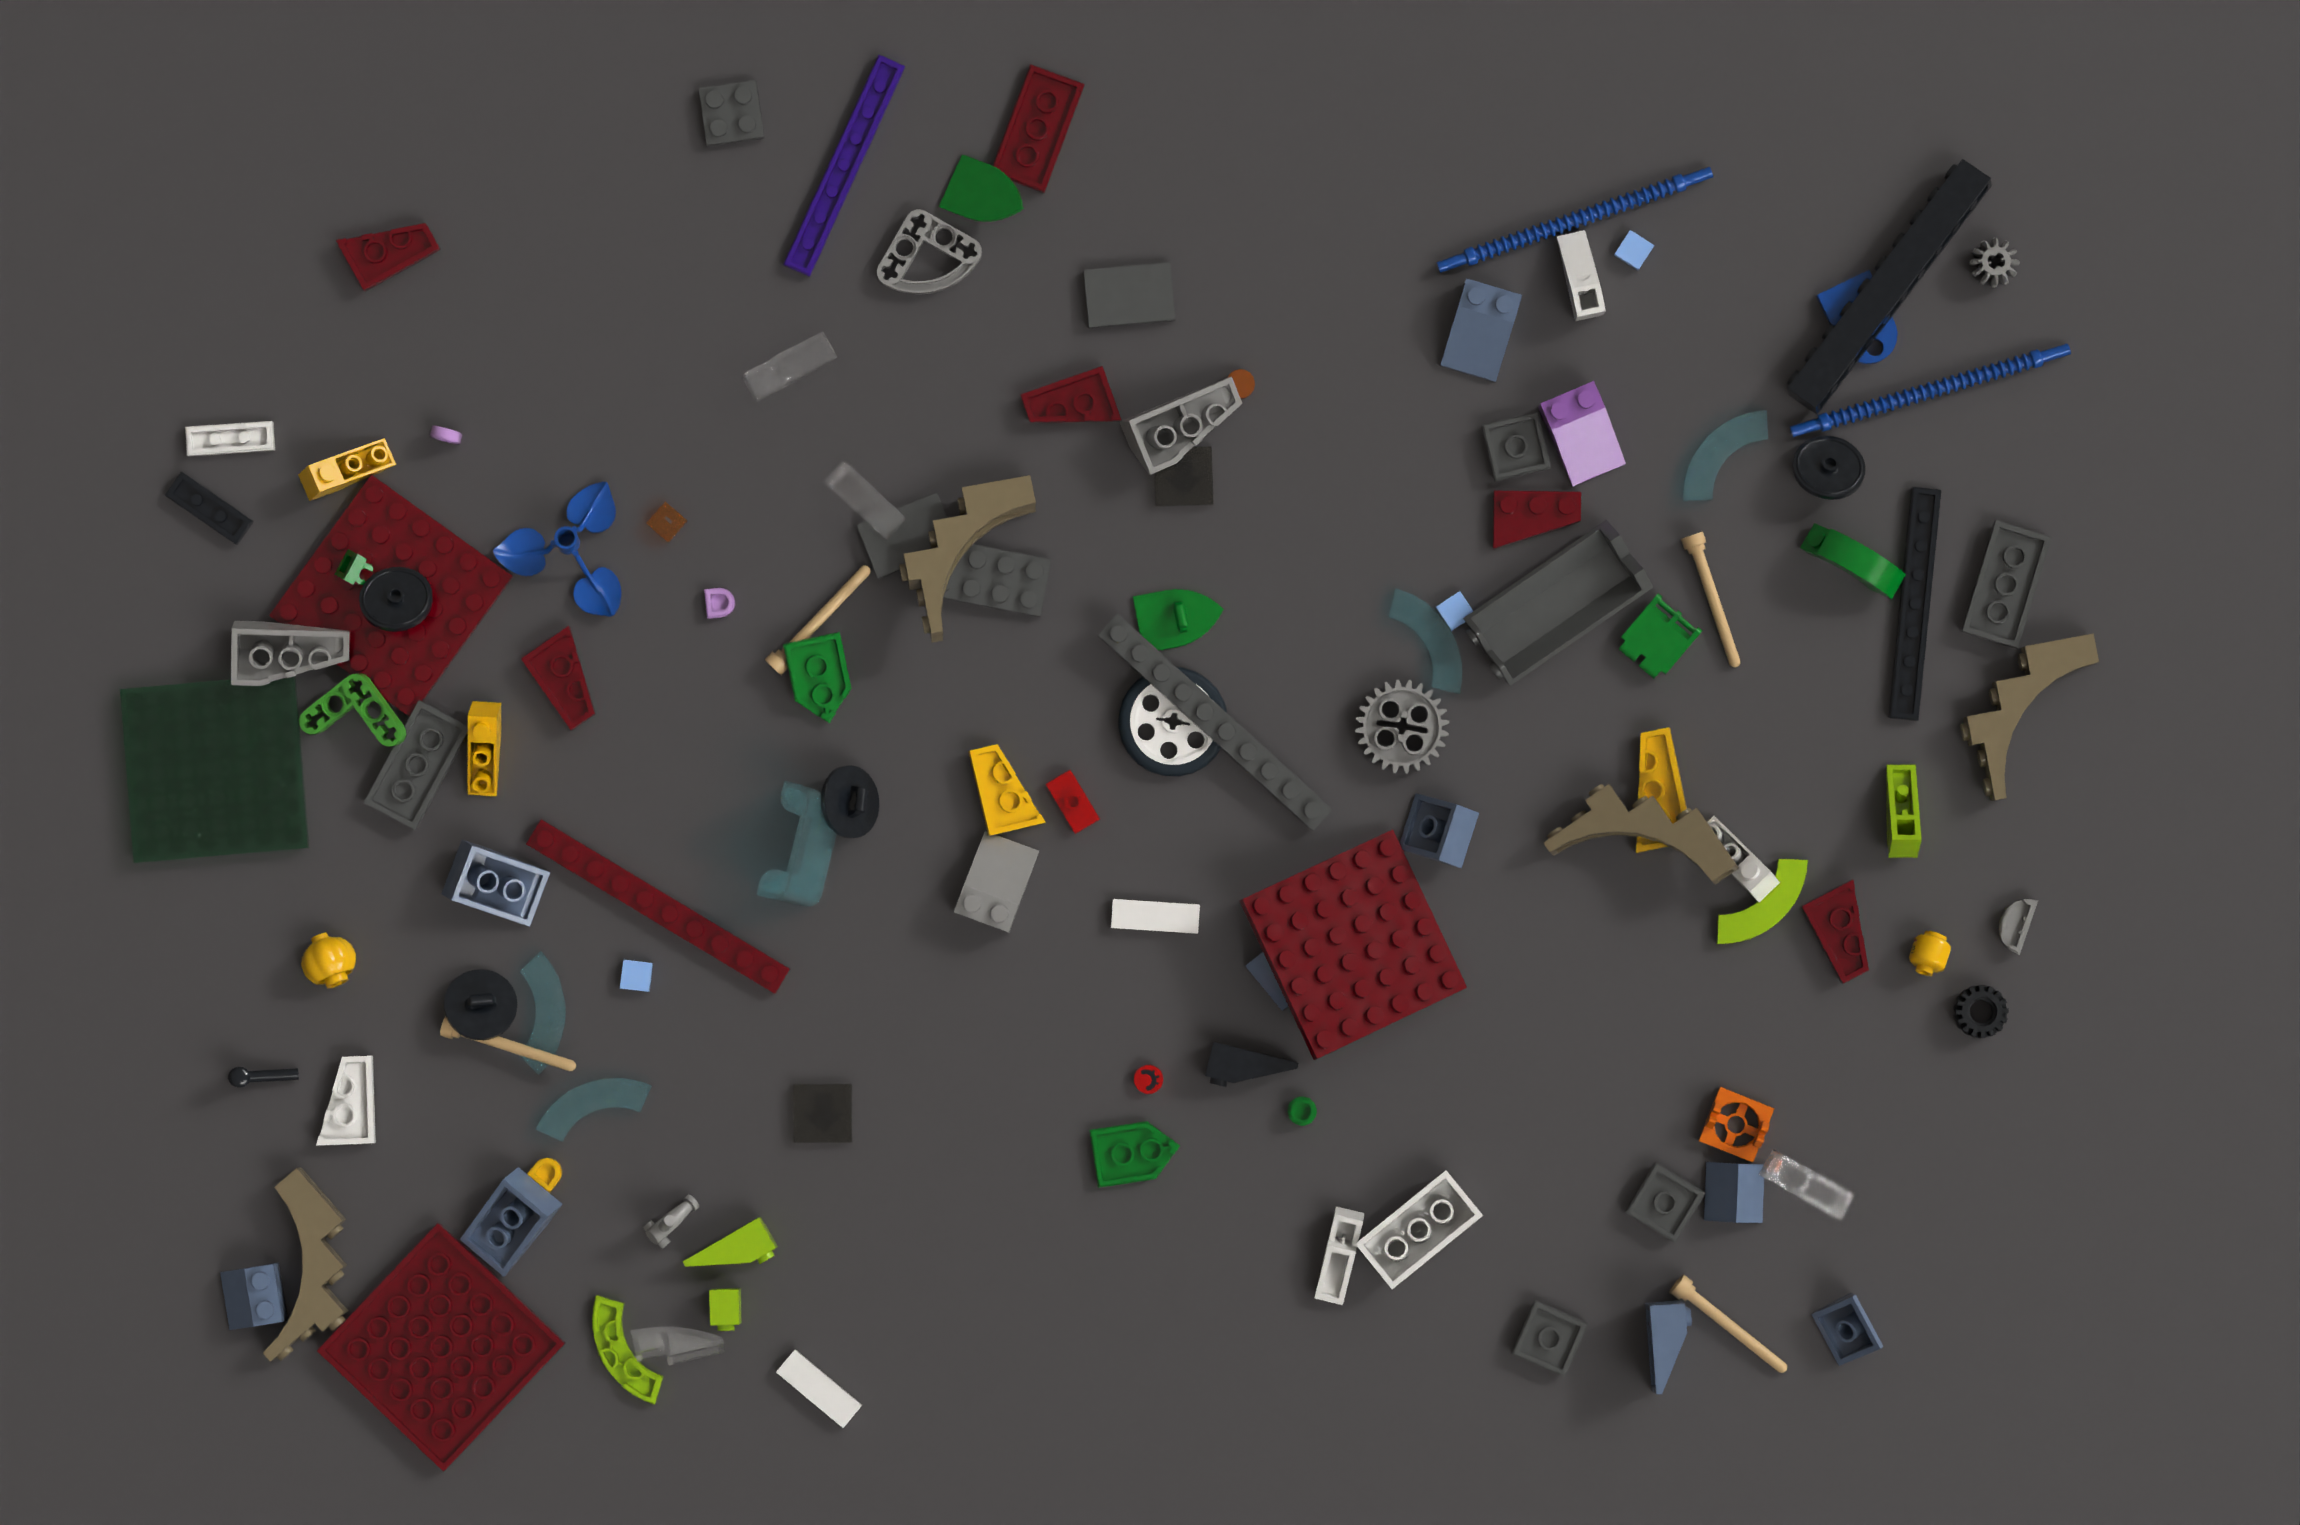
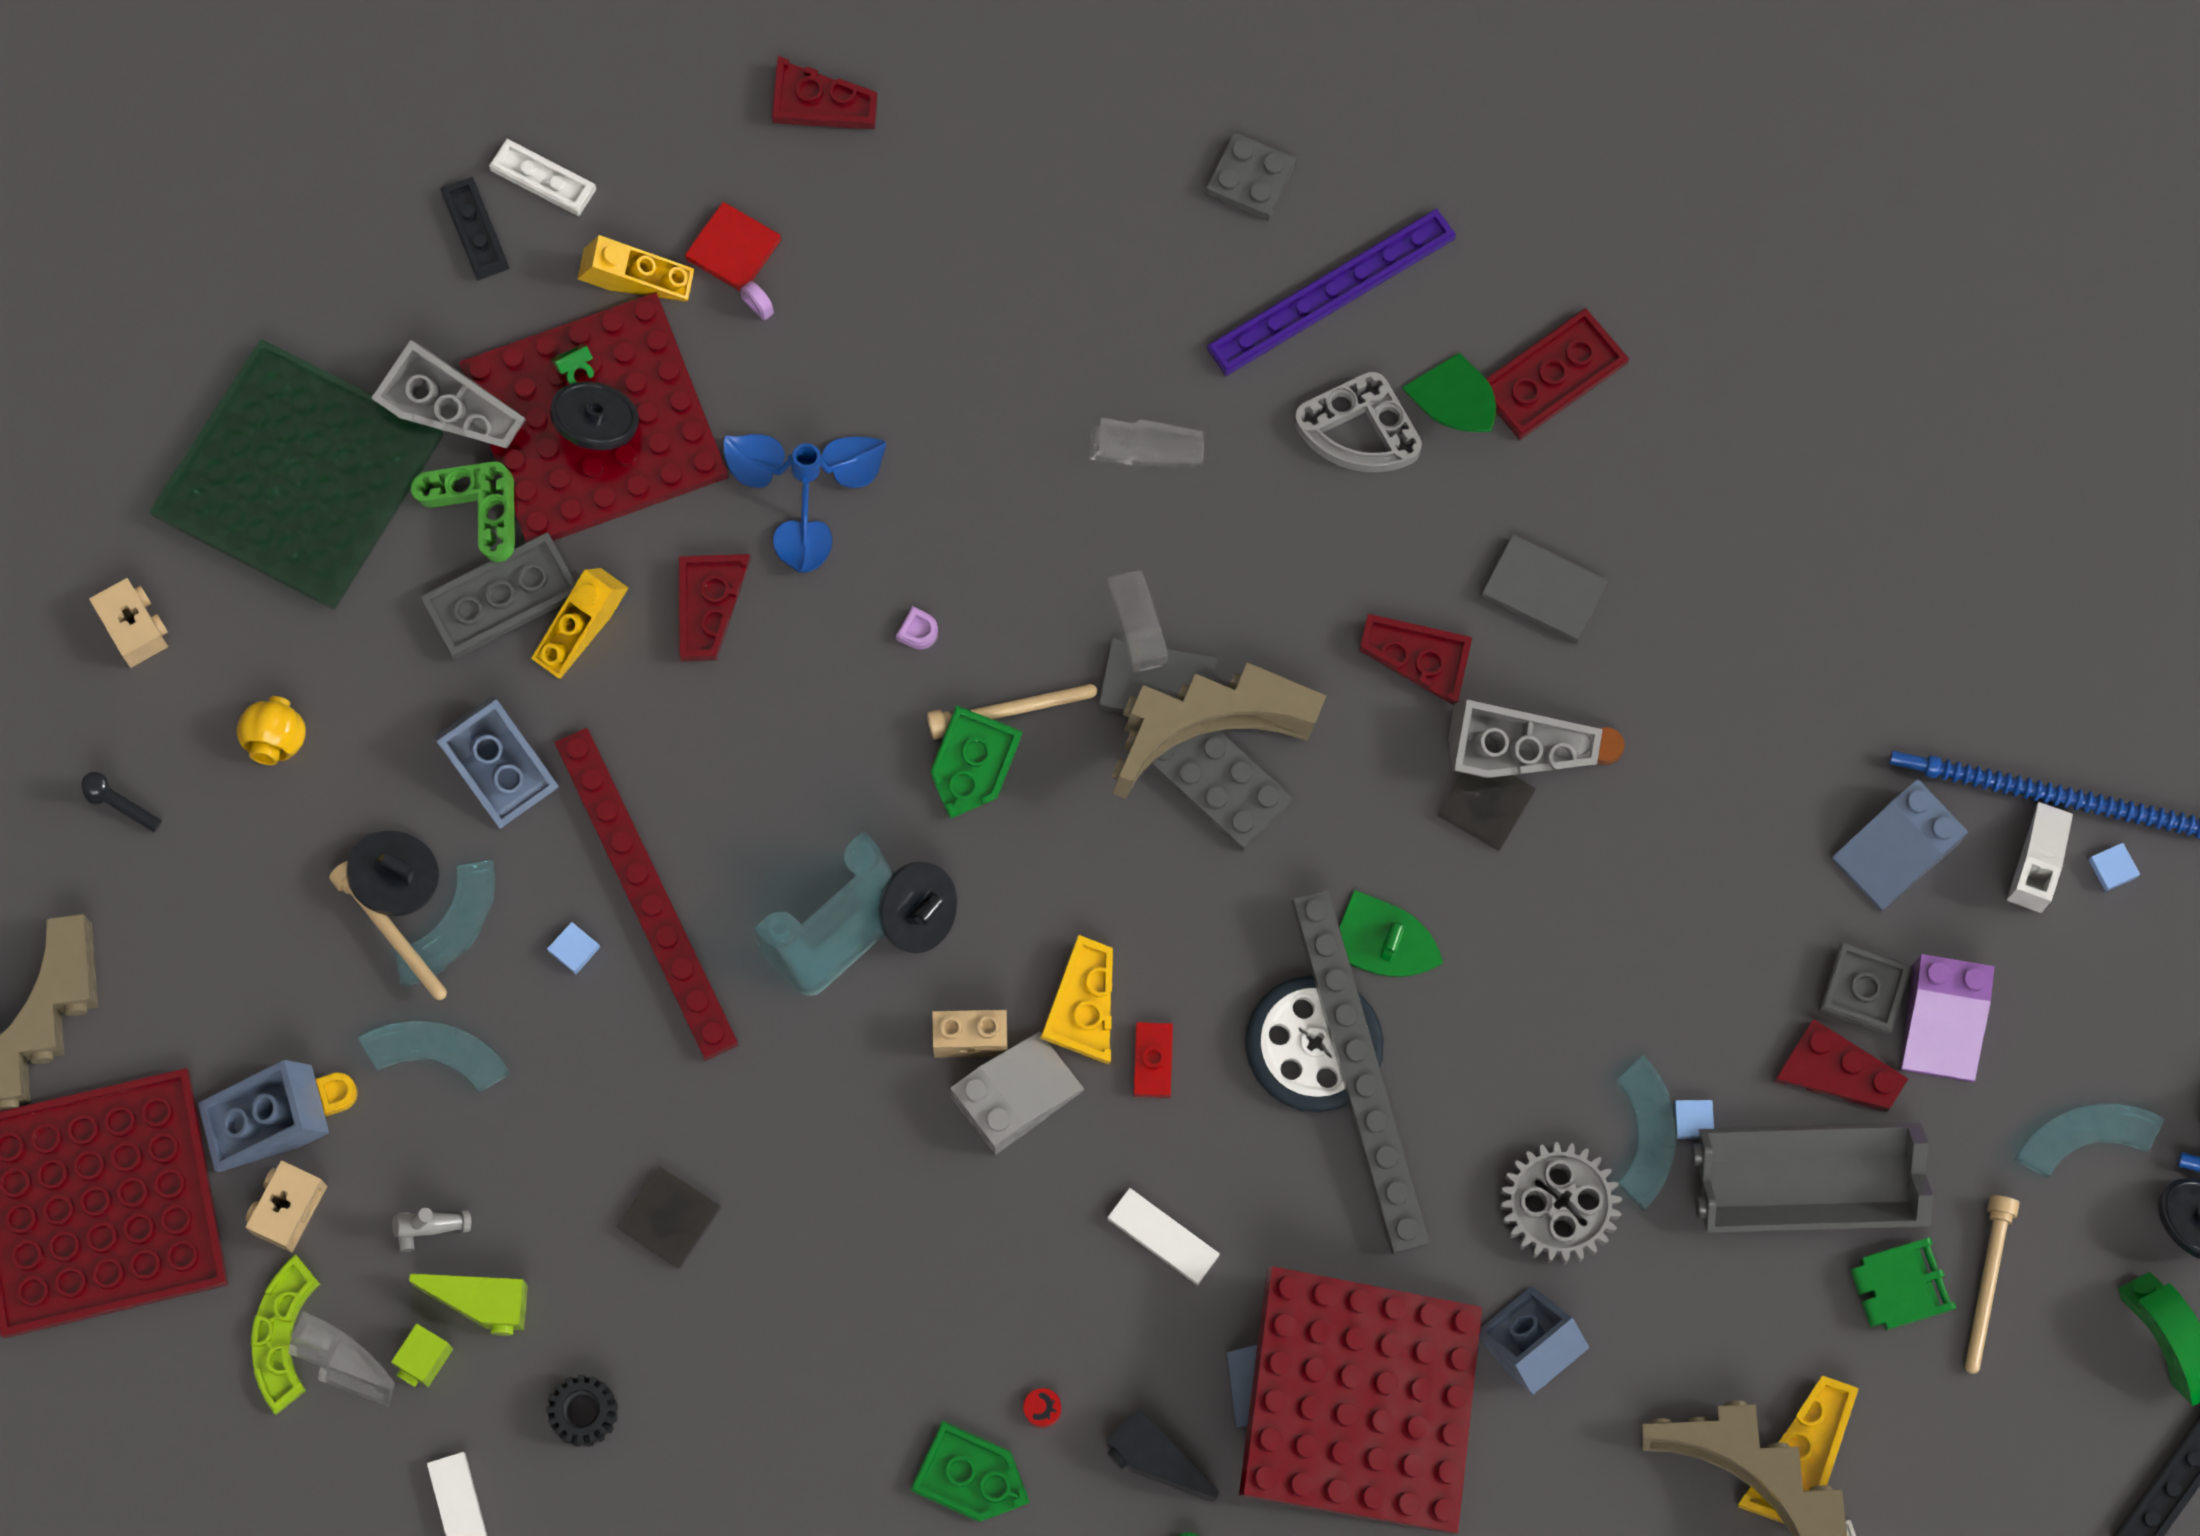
camera: 25 degrees right, 15 degrees down
white wing [316,1056,376,1146] -> none
clear orange tile [646,502,688,543] -> none
none -> tan brick [89,578,168,668]
none -> tan brick [245,1160,327,1253]
none -> black tyre [546,1375,618,1447]
none -> red tile [685,202,781,291]
none -> tan brick [933,1010,1008,1058]

